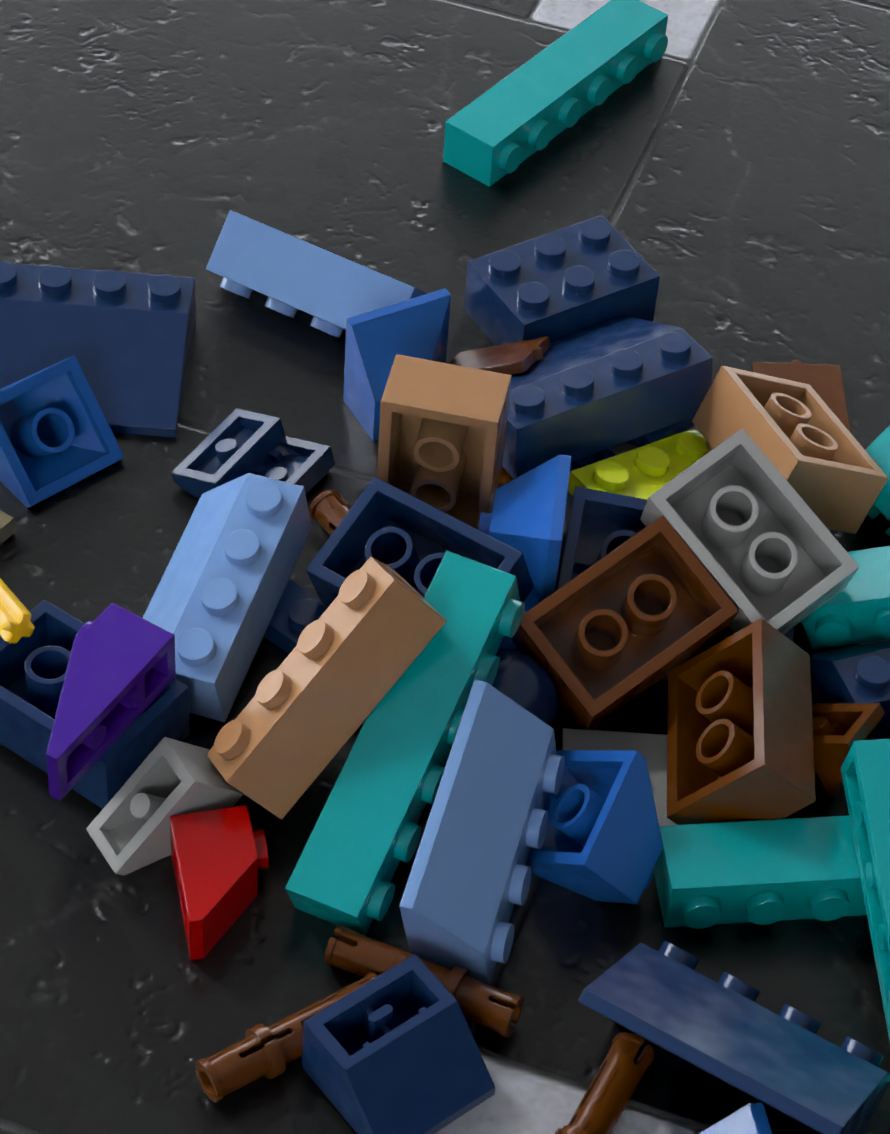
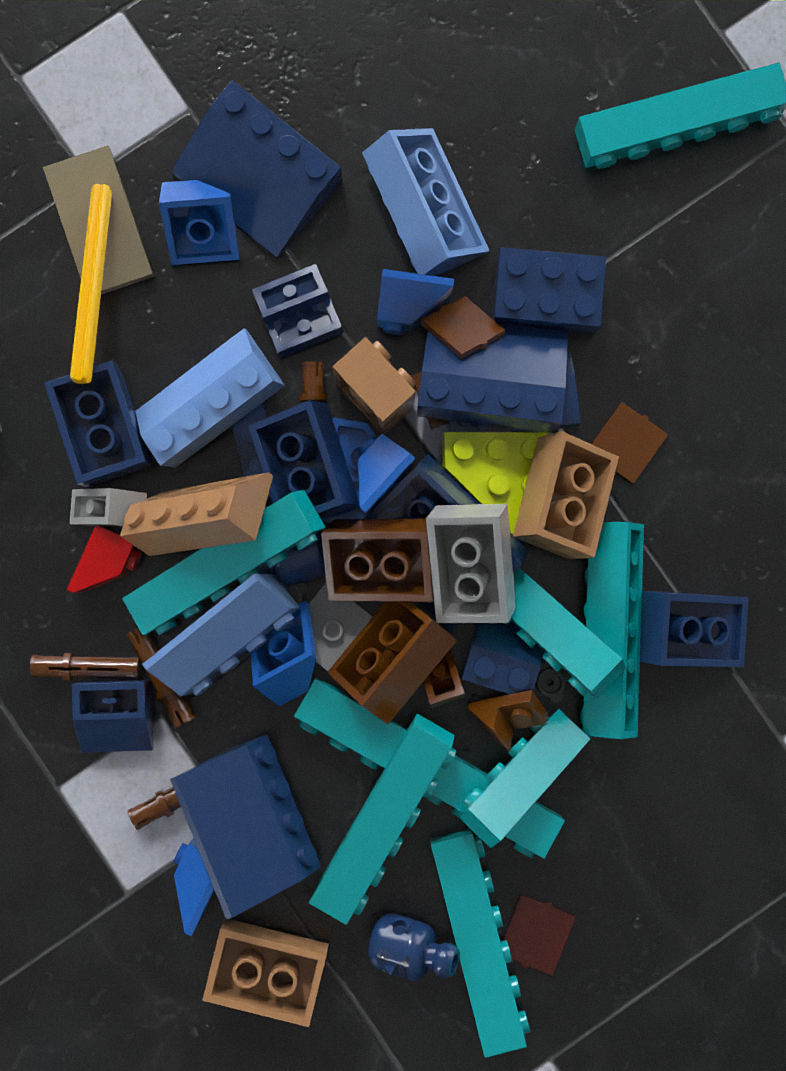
camera: 35 degrees right, 40 degrees up
dark purple slope [46,603,176,801] -> none

